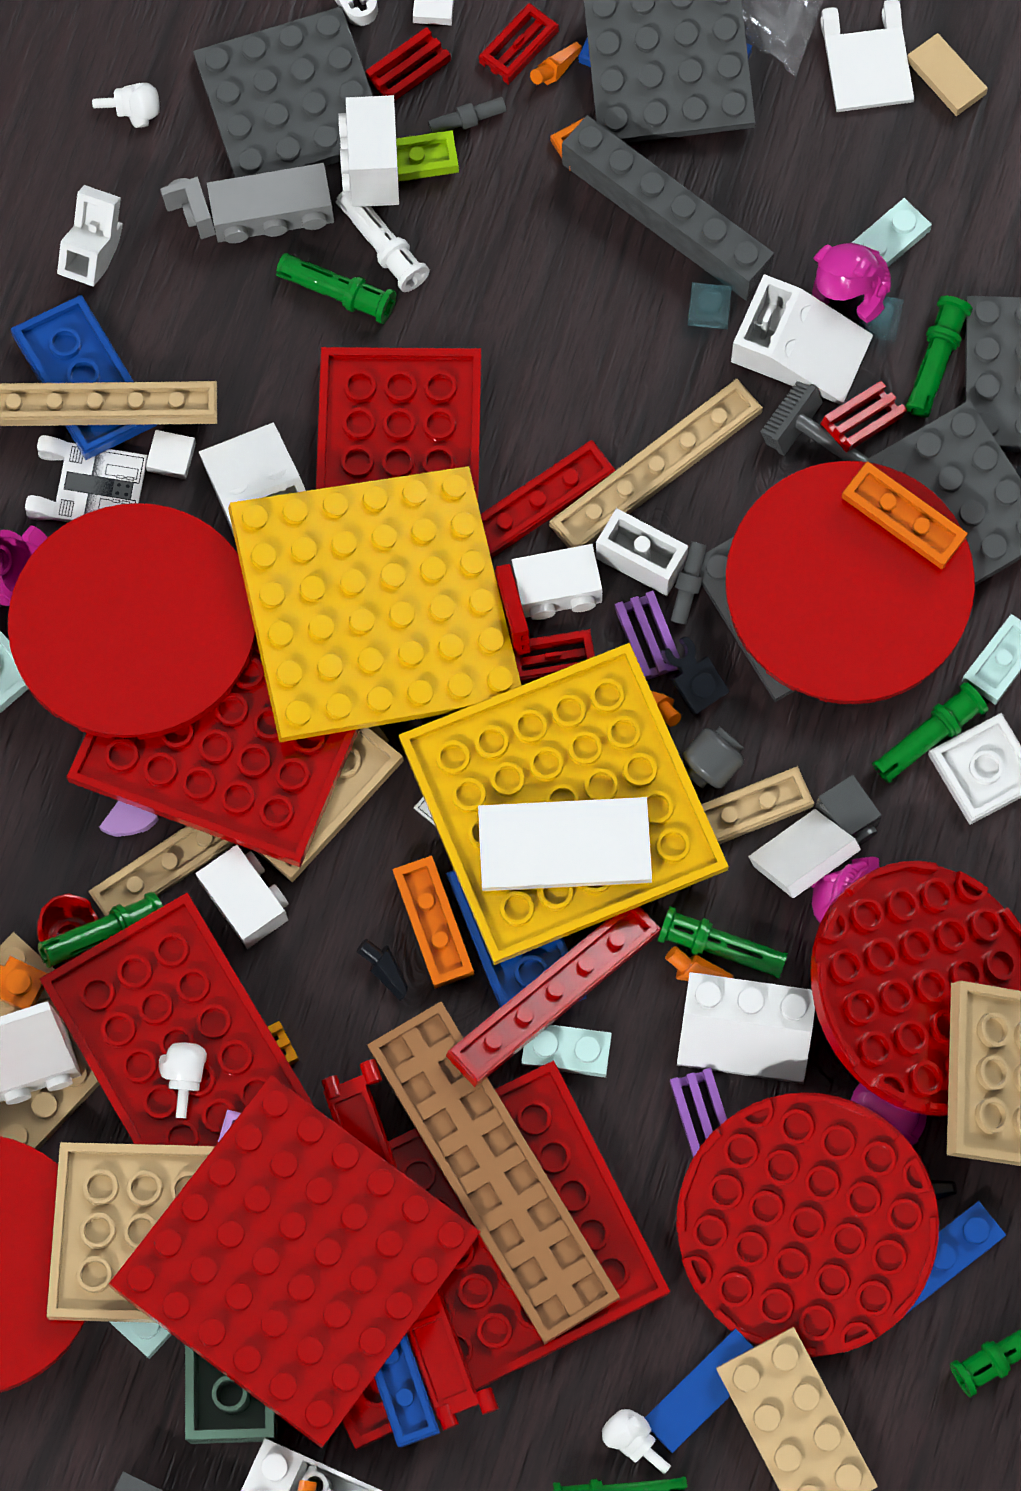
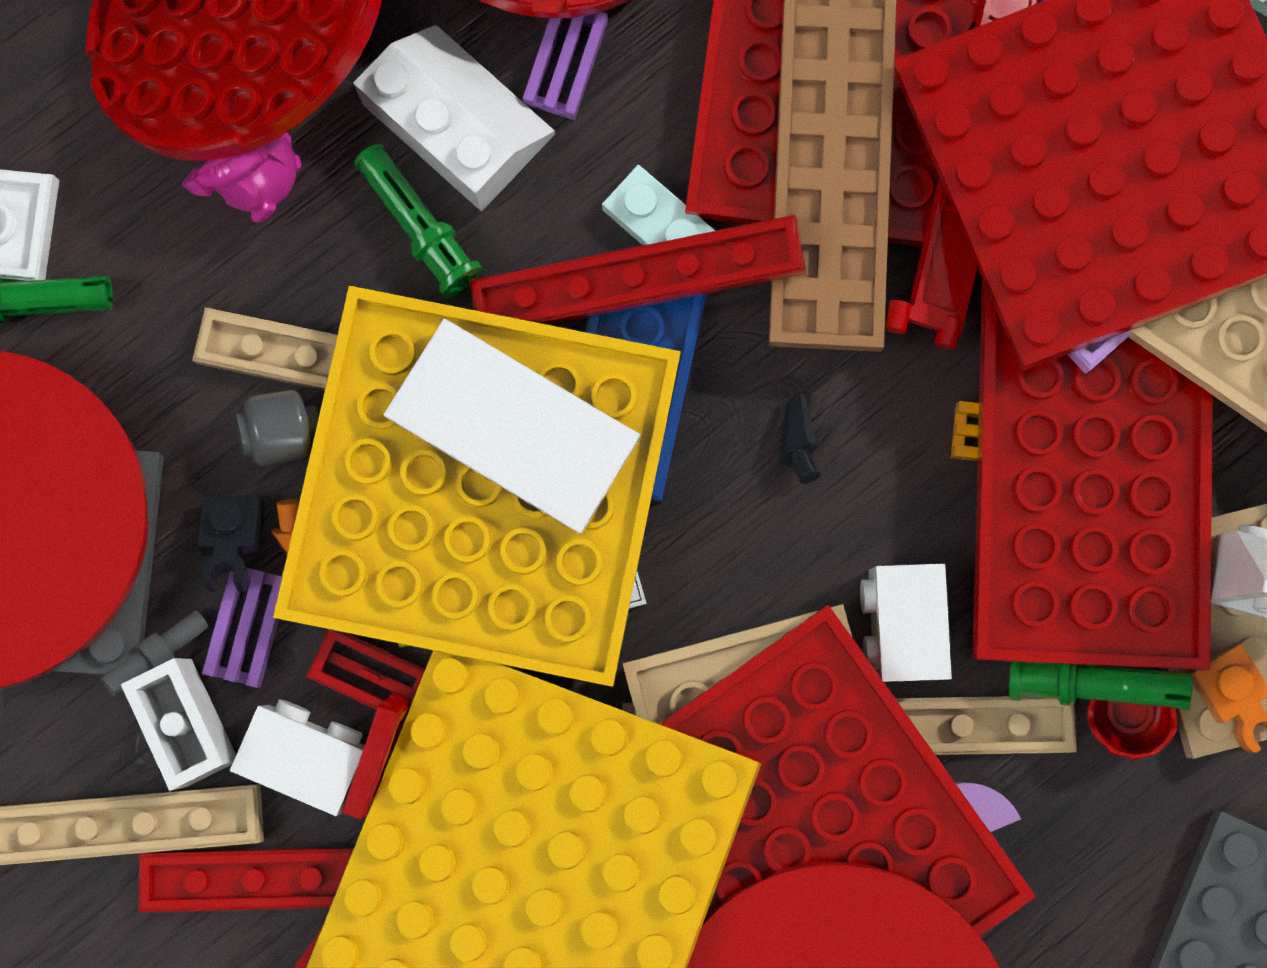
camera: 150 degrees left, 10 degrees up
white piece [159,1042,207,1119] -> none
orange plate [392,855,474,989] -> none
orange bar [665,946,733,981] -> none
white tile [748,809,861,898] -> none
dark grey brick [815,775,882,846] -> none

